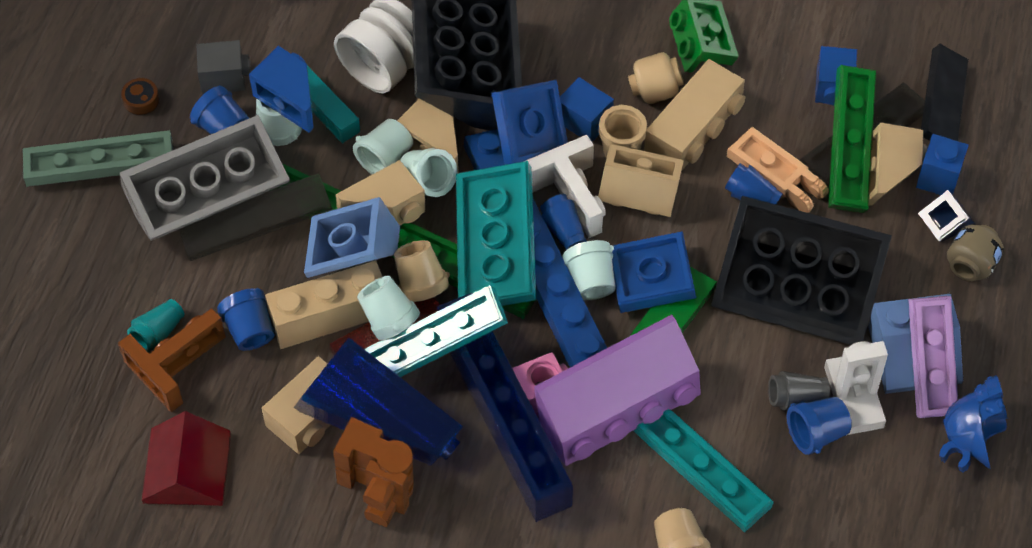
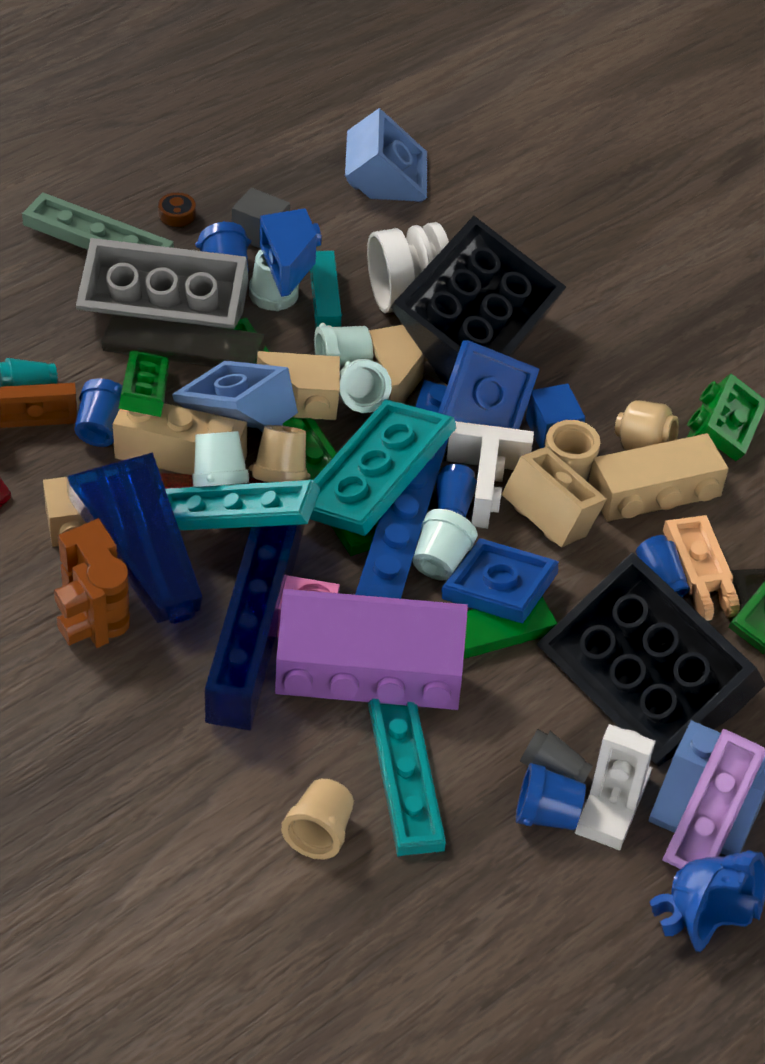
camera: 30 degrees right, 10 degrees down
none -> green tile [118,350,170,417]

